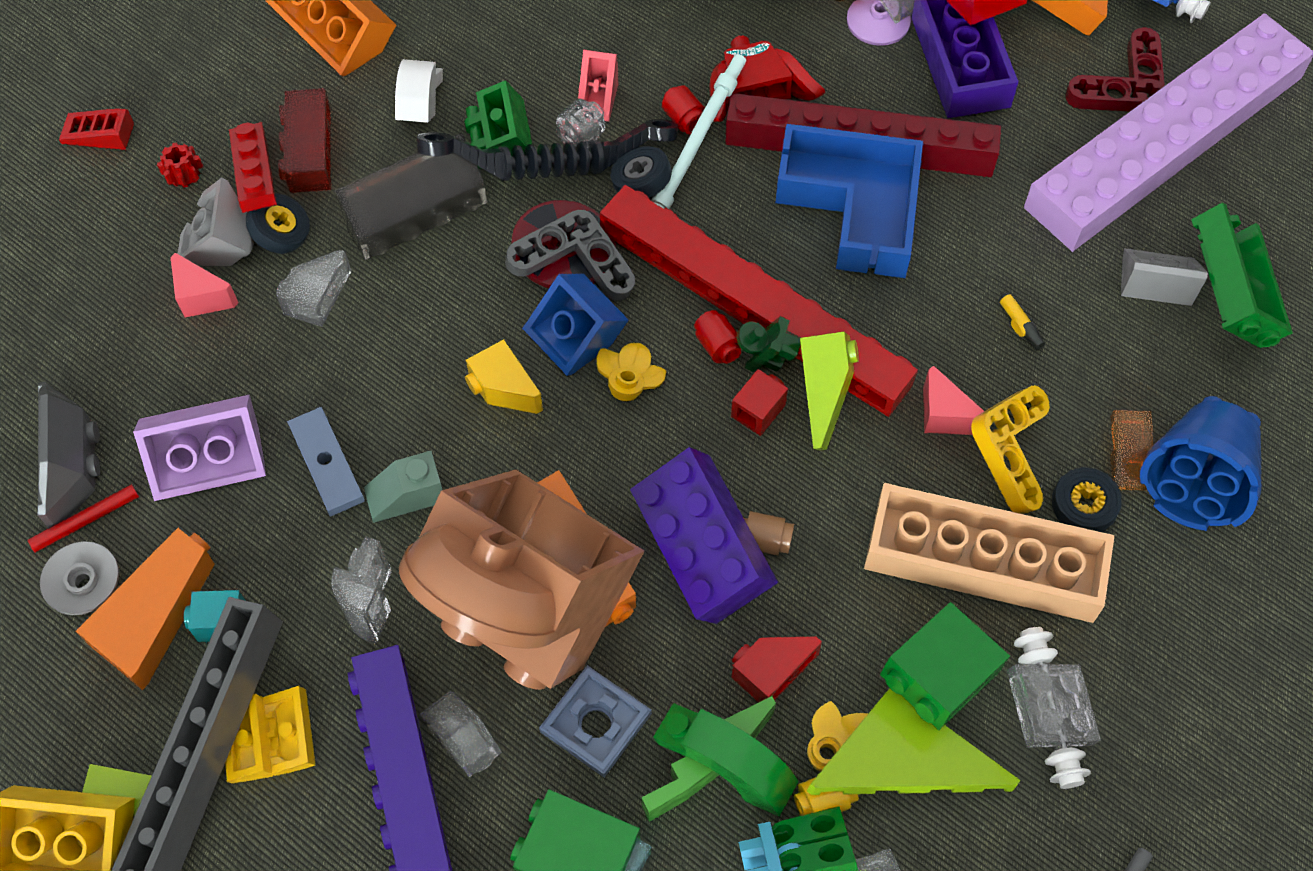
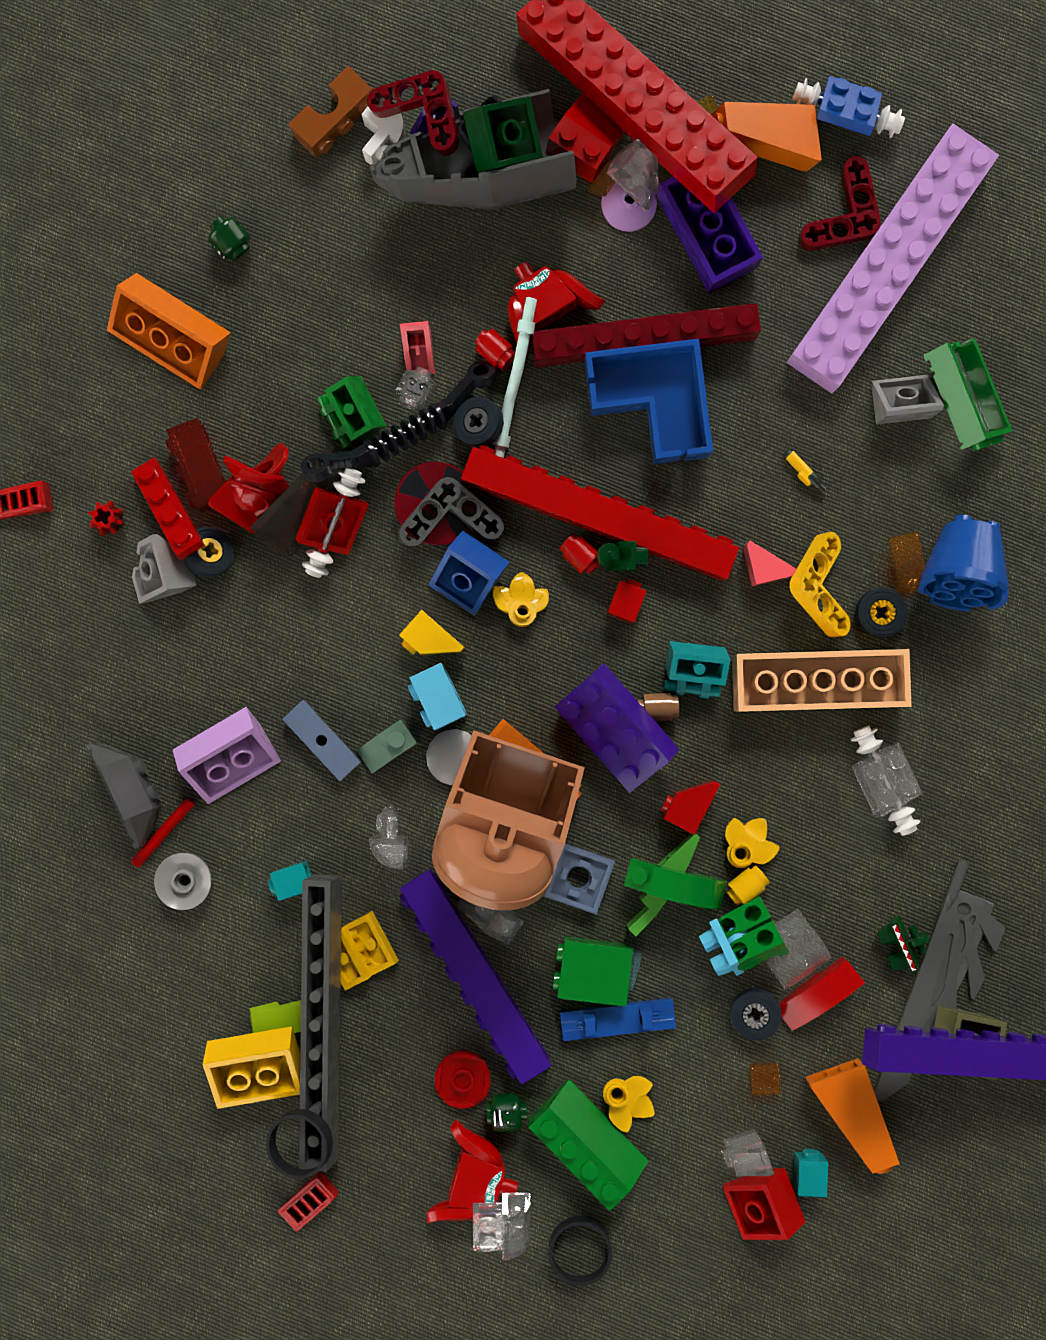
camera: 15 degrees left, 25 degrees up
orange slope [76,528,215,690] -> none
coral slope [171,253,239,318] -> none
clear slope [276,250,352,327] -> none
white brick [395,59,443,123] -> none
lime slope [800,332,859,451] -> none
lime tile [807,688,1021,795] -> none
green brick [880,602,1010,730] -> none
none -> red helmet [208,442,295,533]
none -> red plate [295,468,369,578]
none -> medium azure brick [408,663,468,730]
none -> teal brick [663,641,730,699]

